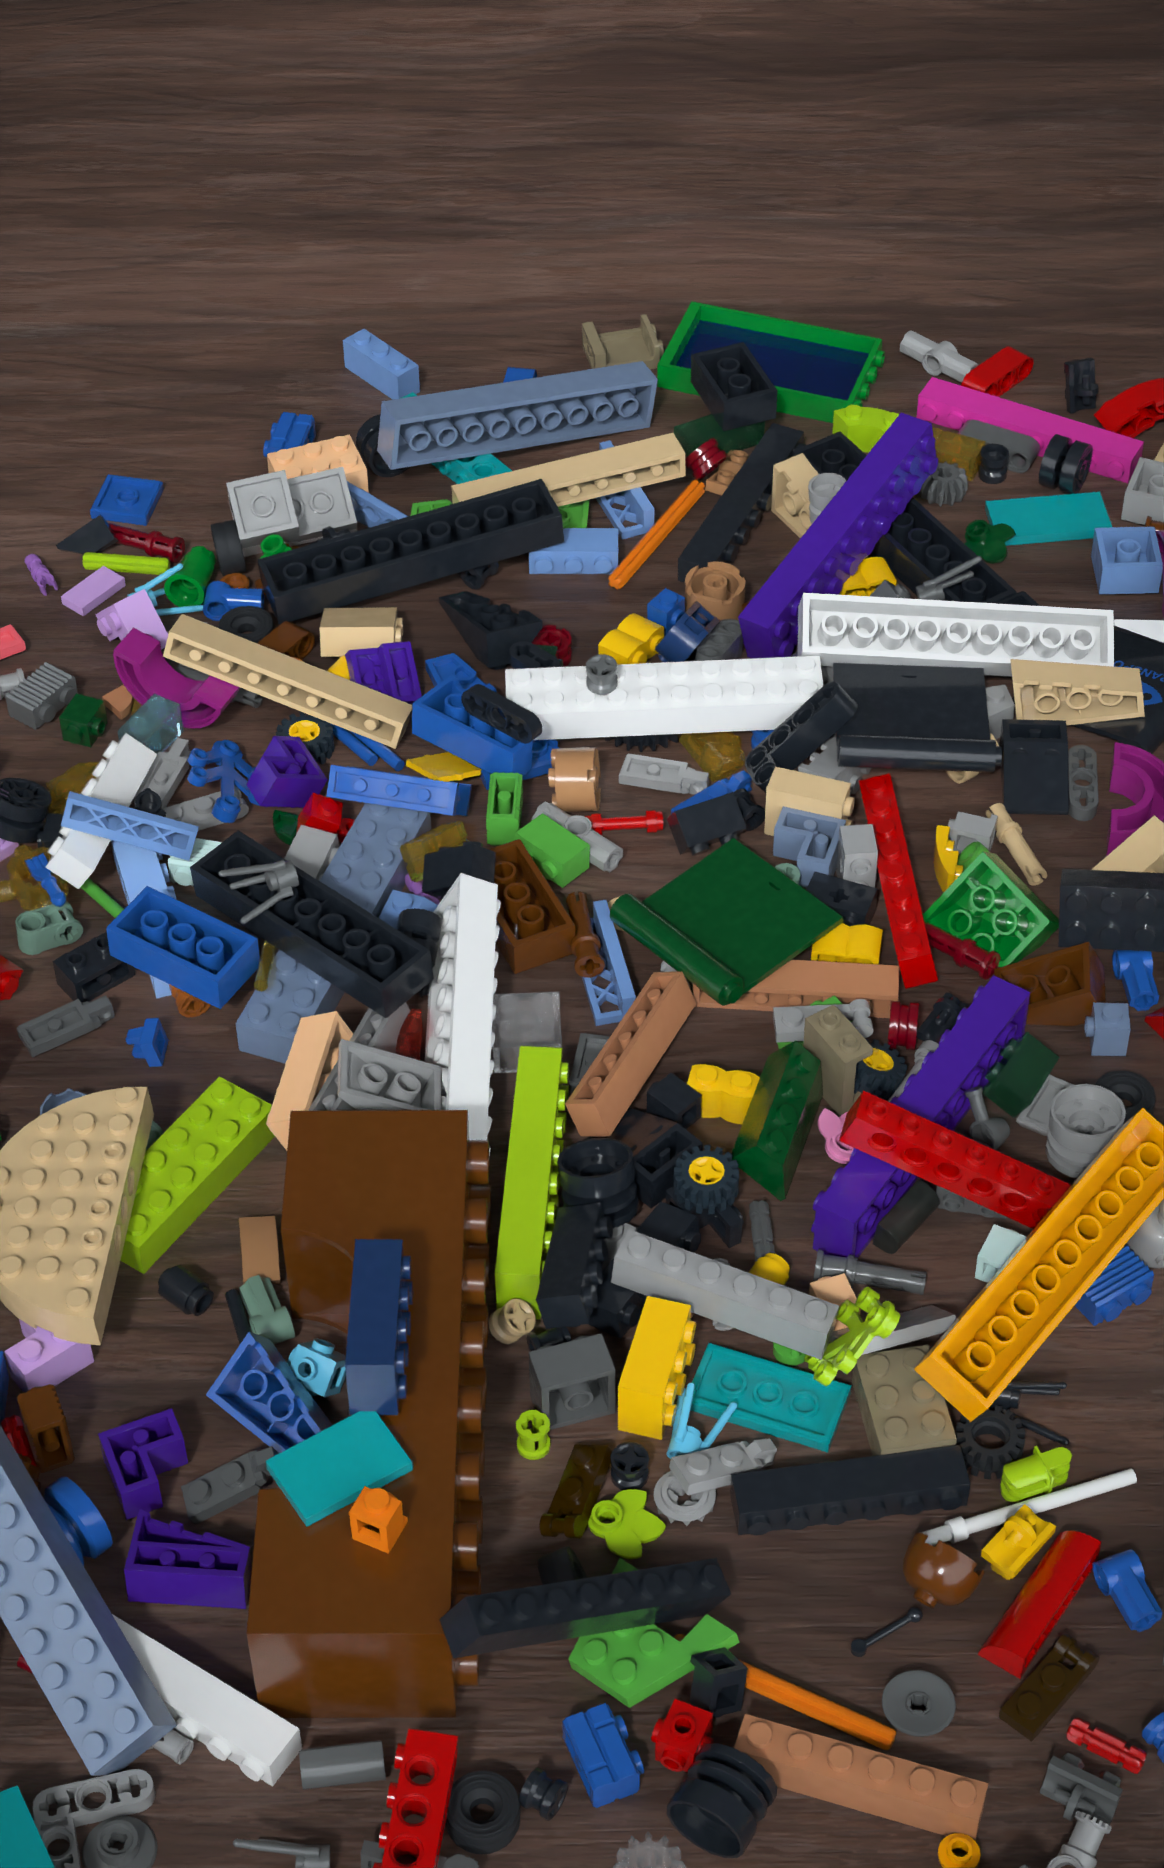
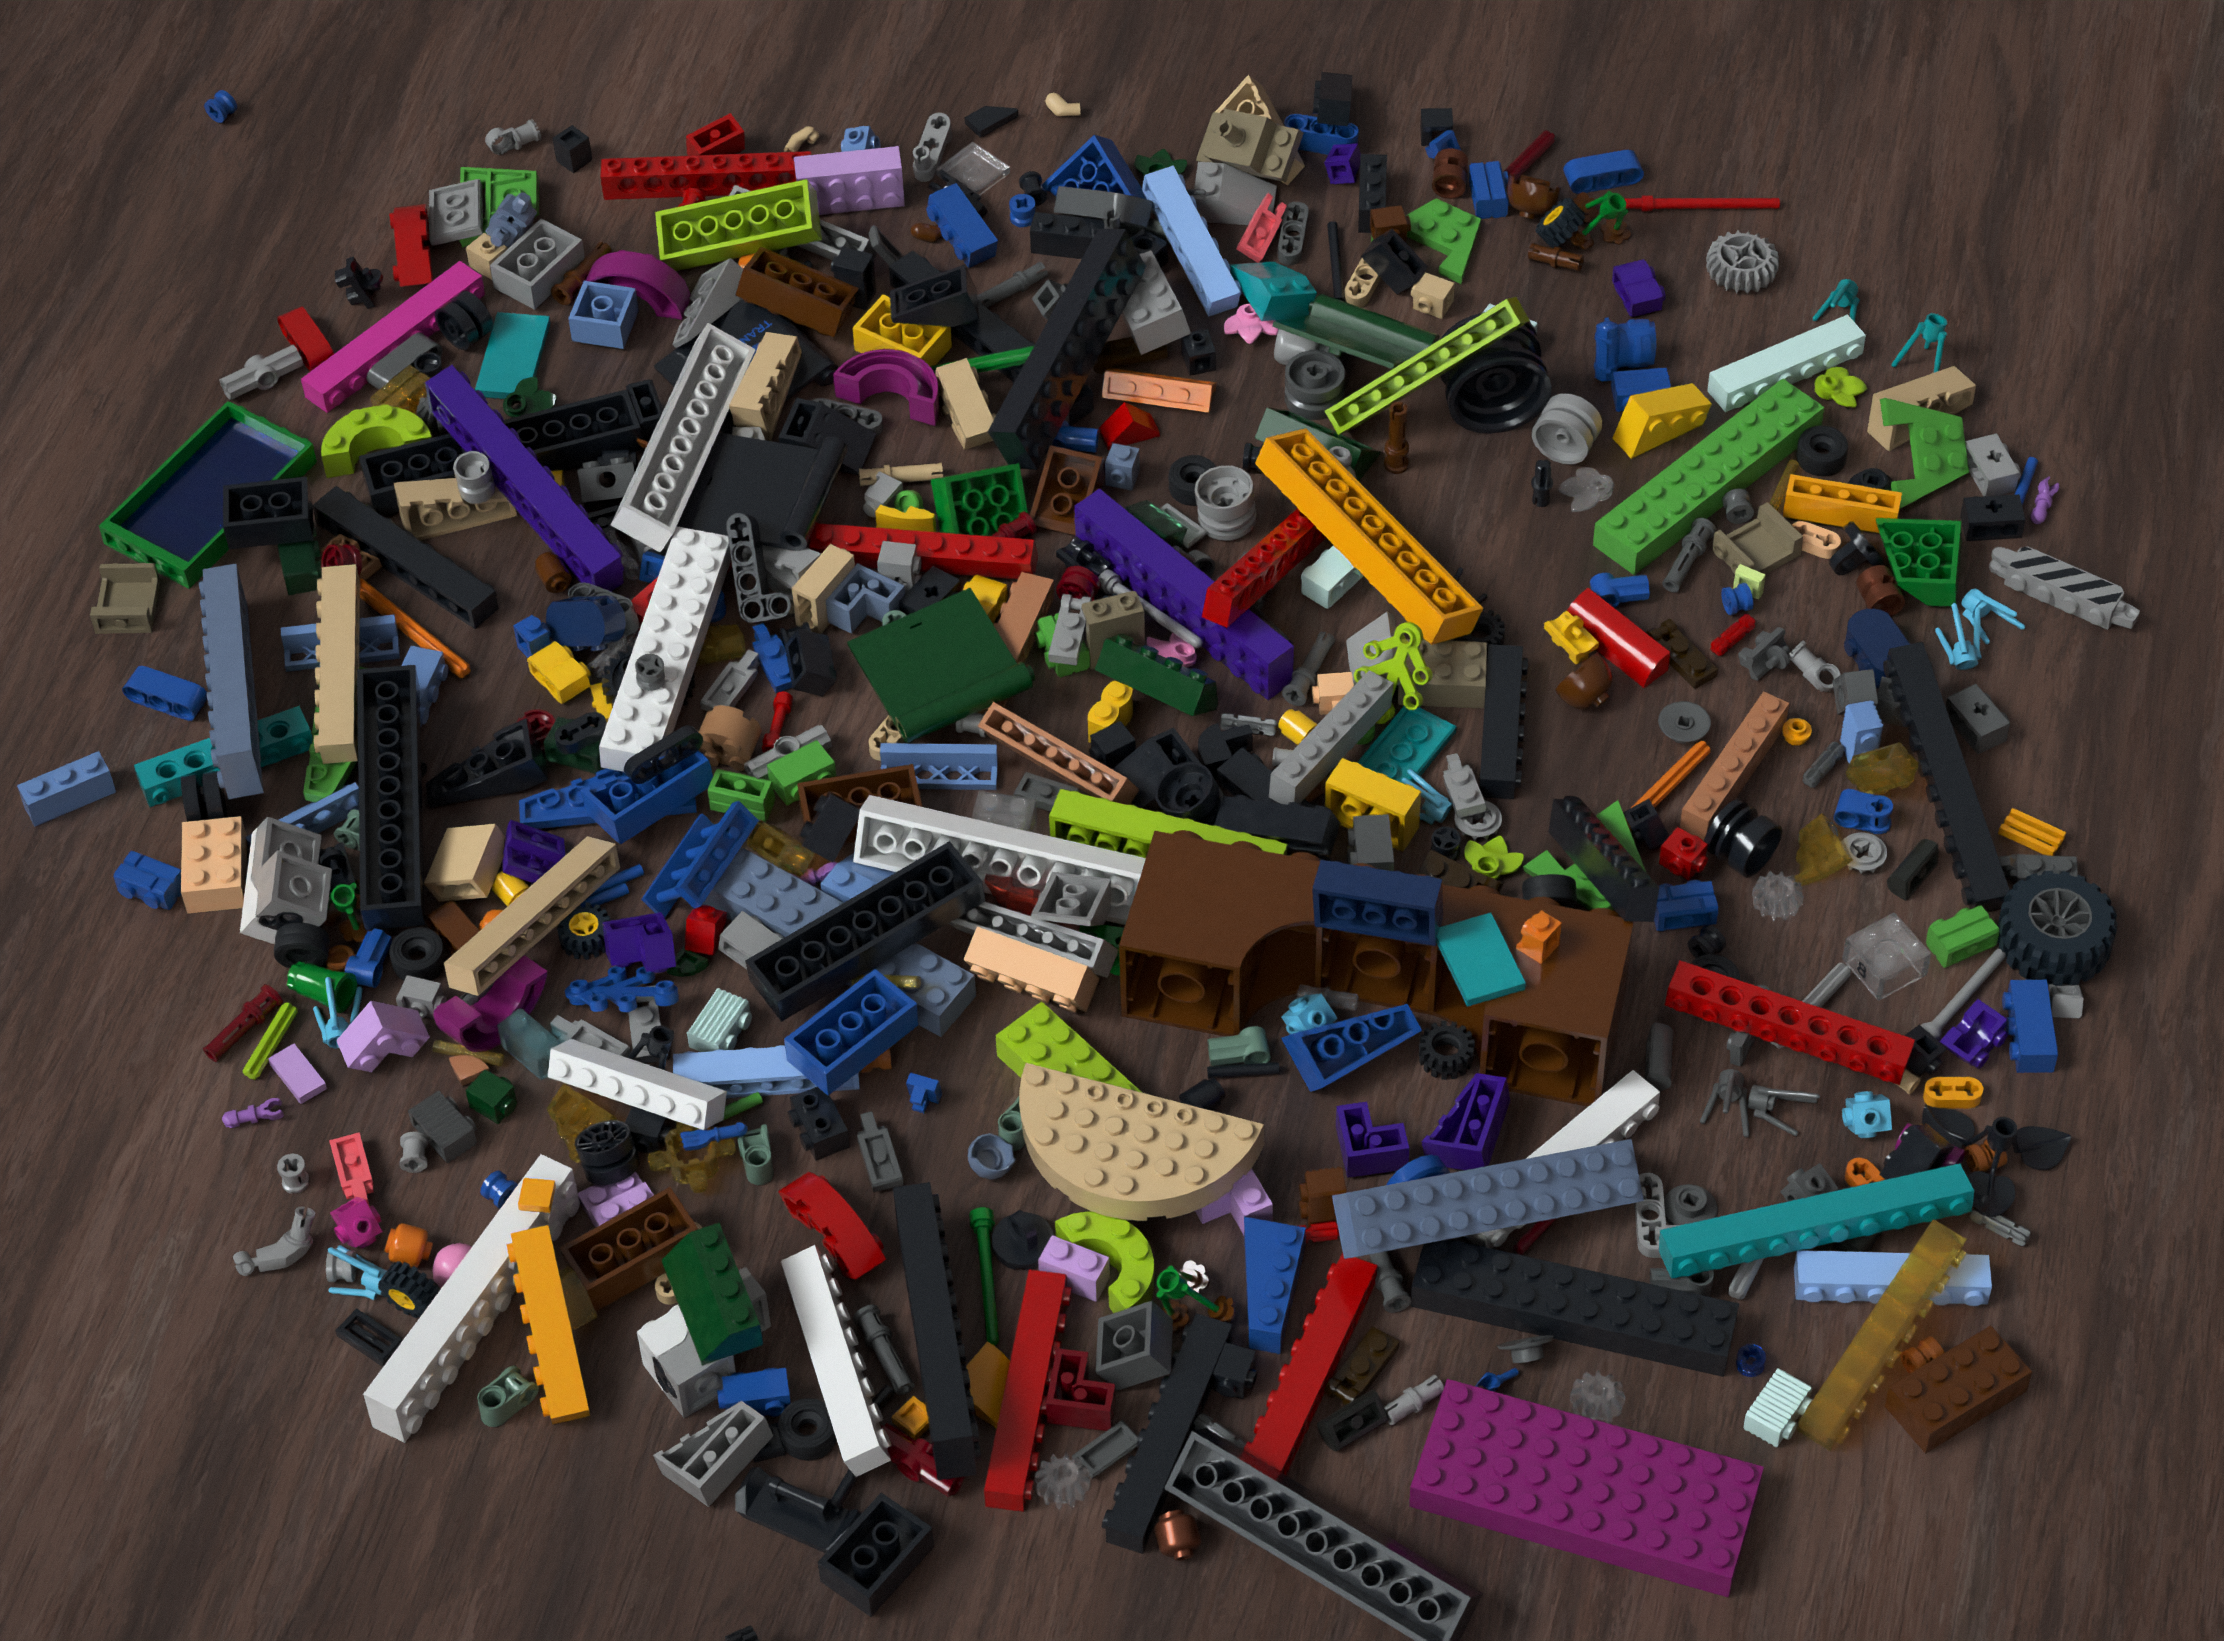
camera: 75 degrees left, 5 degrees up
black tile [56,515,118,555] -> none
medium blue fence [61,791,199,861] -> none
blue tile [90,474,164,526] -> none
dark grey hinge [181,1446,279,1524] -> none
dark grey plant [219,860,299,924] -> none
medium nougat slope [239,1216,280,1285] -> none
black wheel [397,908,442,968] -> none
yellow piece [406,752,481,782] -> none
reddish brown pin [566,891,605,978] -> none
black wheel [674,1145,739,1214] -> none
medium nougat brick [685,561,746,621] -> none
black hinge [851,1607,923,1657] -> none
dark grey plant [915,556,982,601] -> none
white bar [921,1468,1137,1546] -> none
lime arm [1000,1446,1072,1502] -> none

